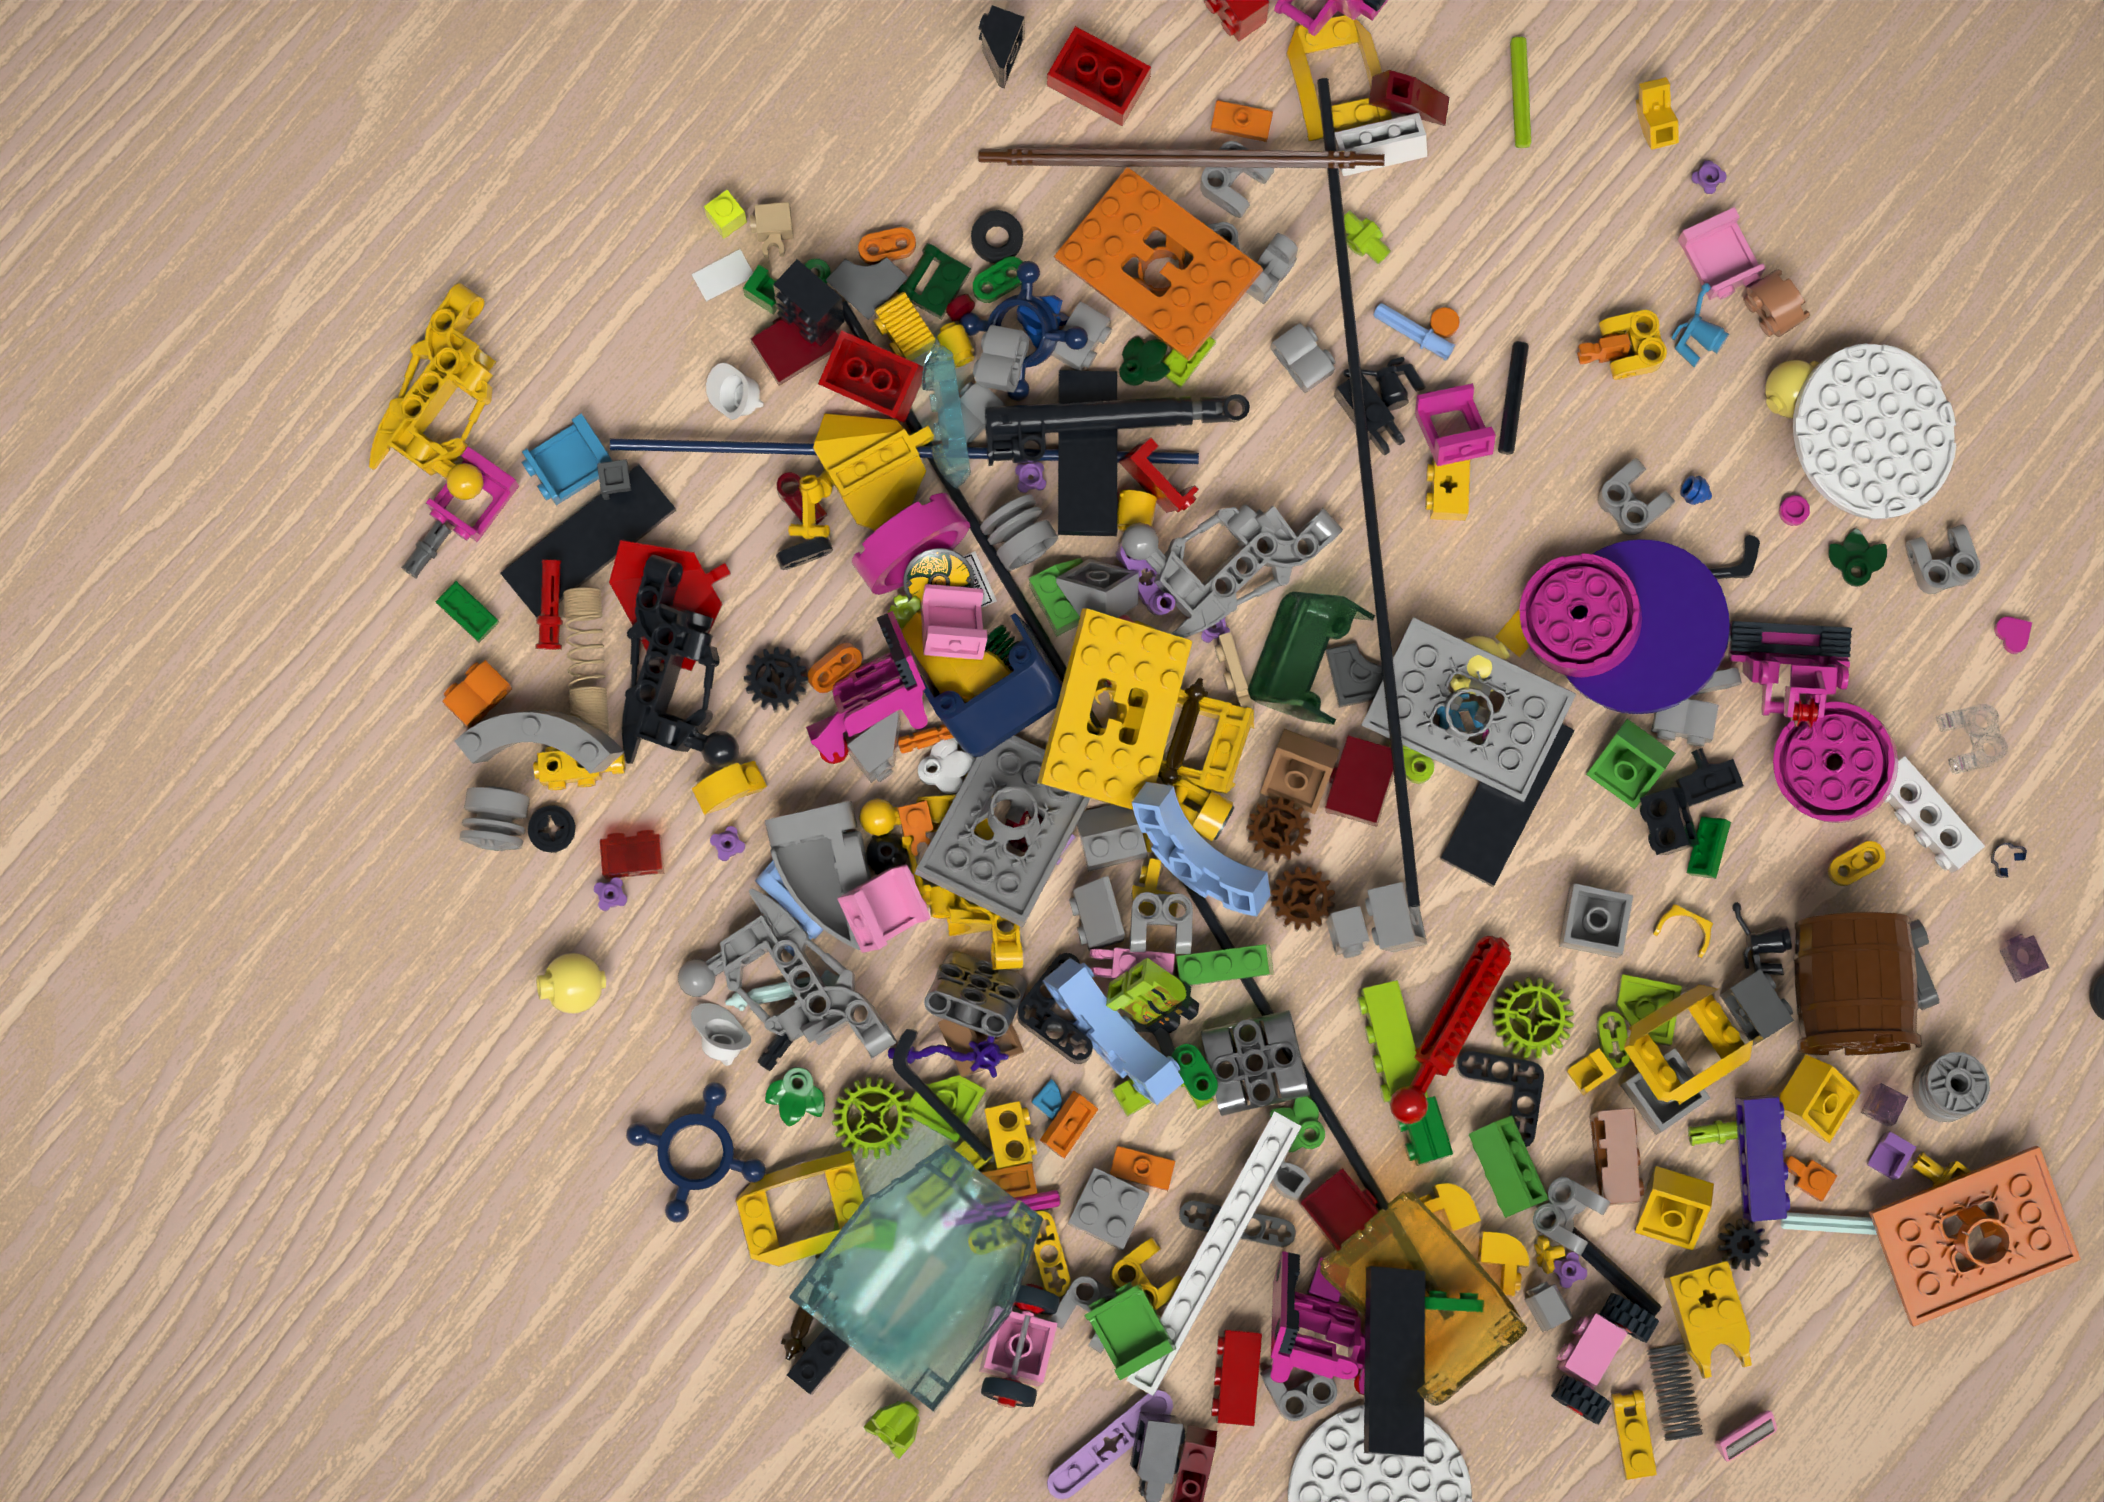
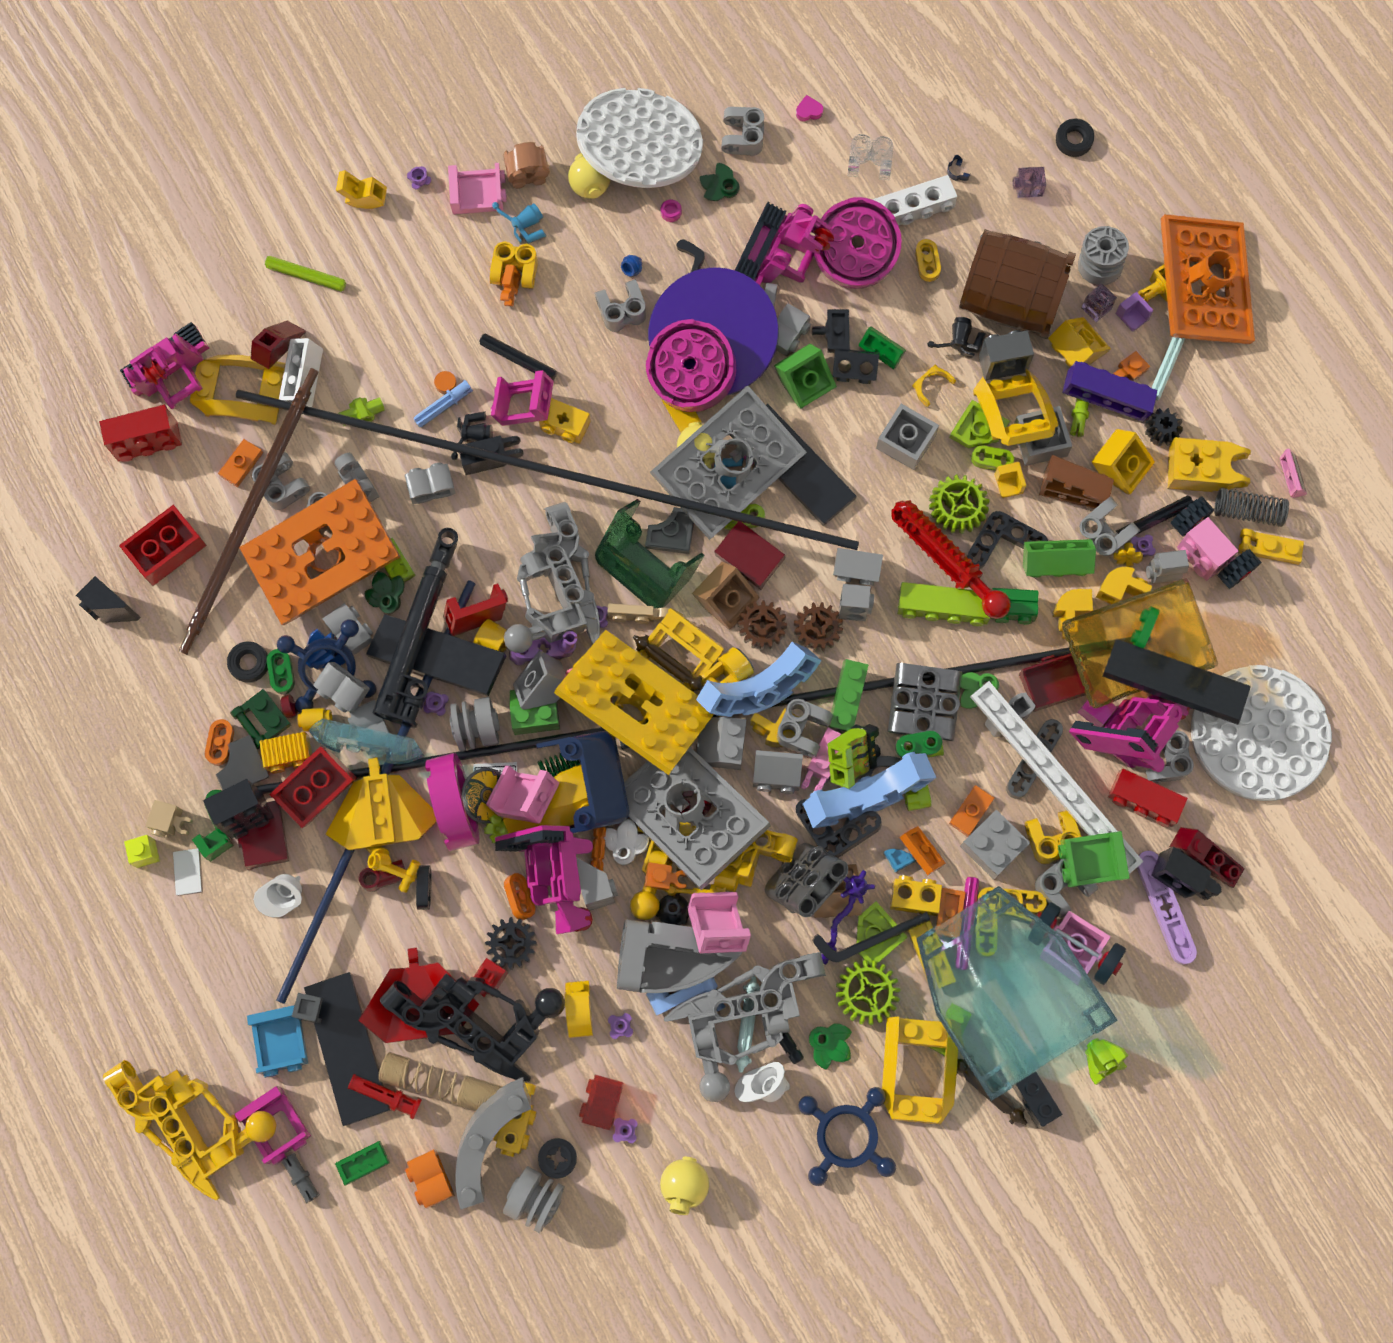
camera: 65 degrees left, 5 degrees down
none -> red brick [474,958,508,997]

